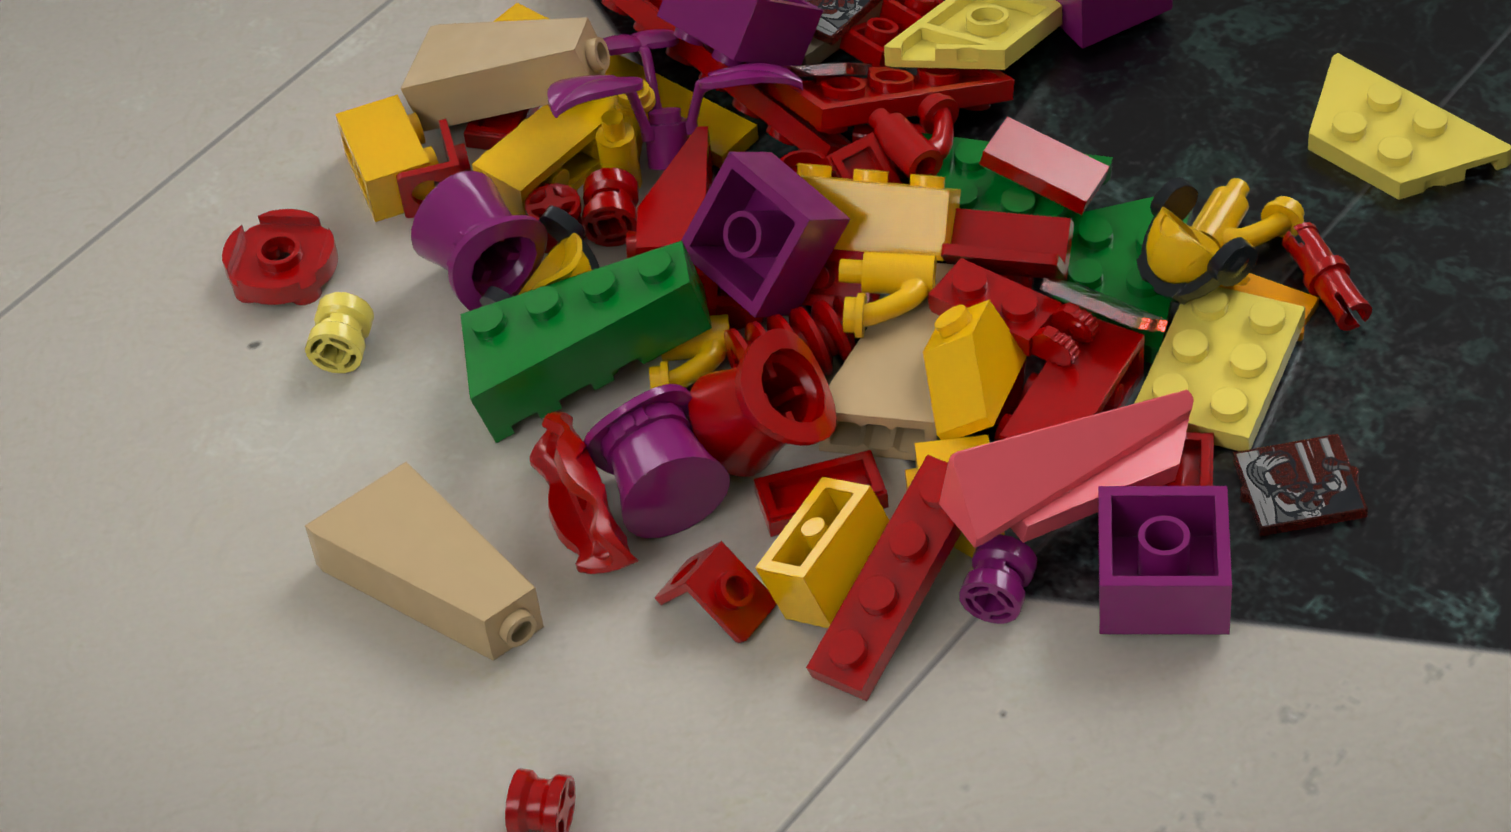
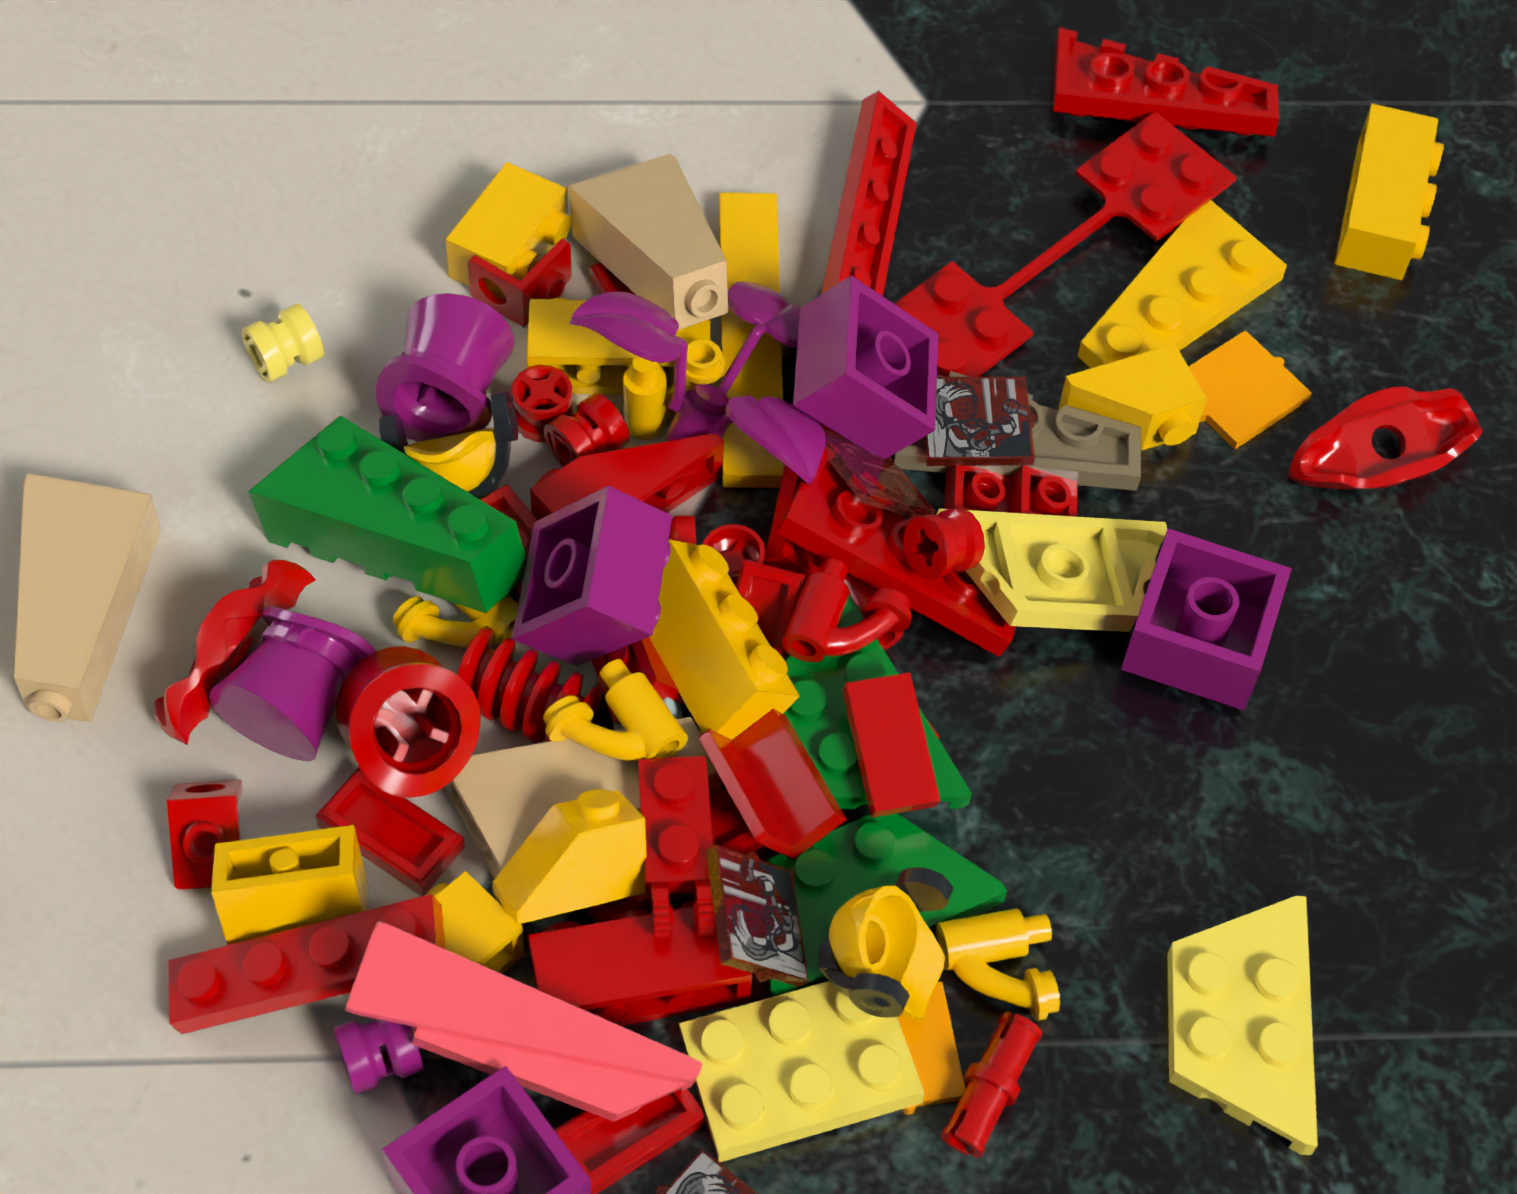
camera: 40 degrees right, 10 degrees up
red plate [222,209,338,305] -> none
none -> red wheel [903,507,985,580]

